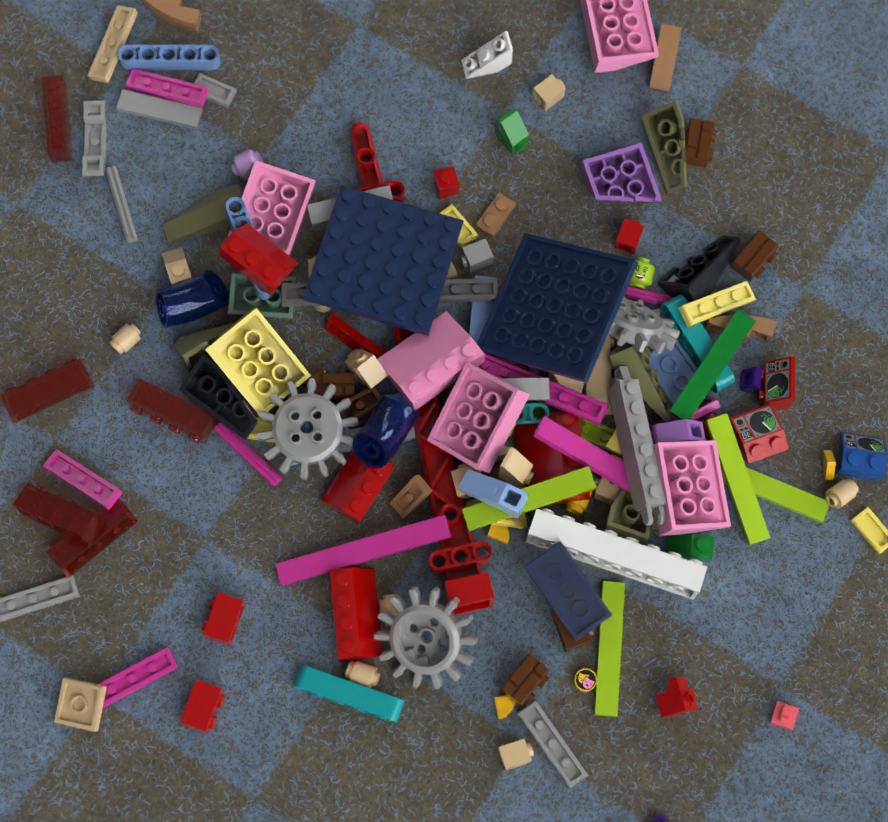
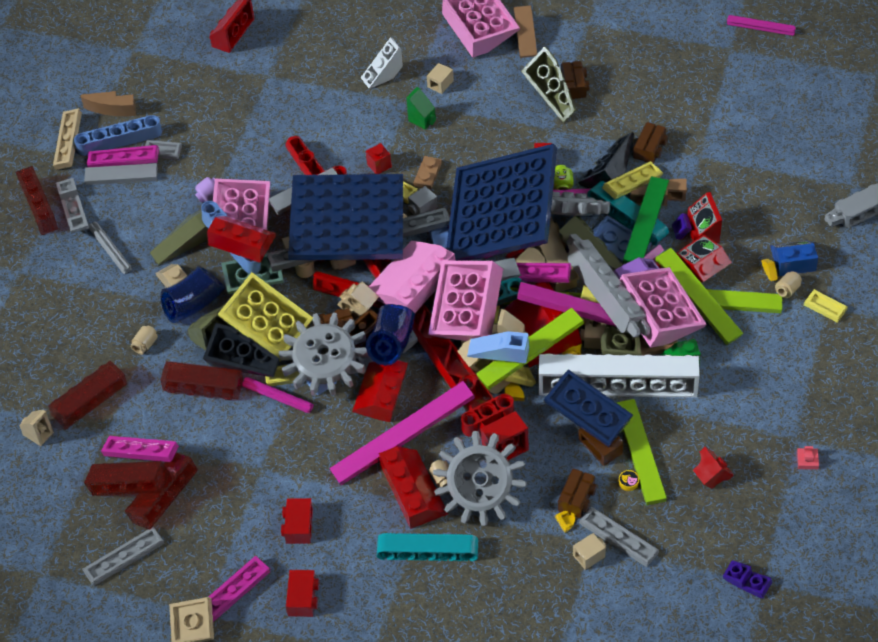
camera: 10 degrees left, 20 degrees down
tan brick [345,661,380,689] -> none
medium nougat plate [390,474,432,519] -> none
medium lavender wedge [579,143,662,202] -> none

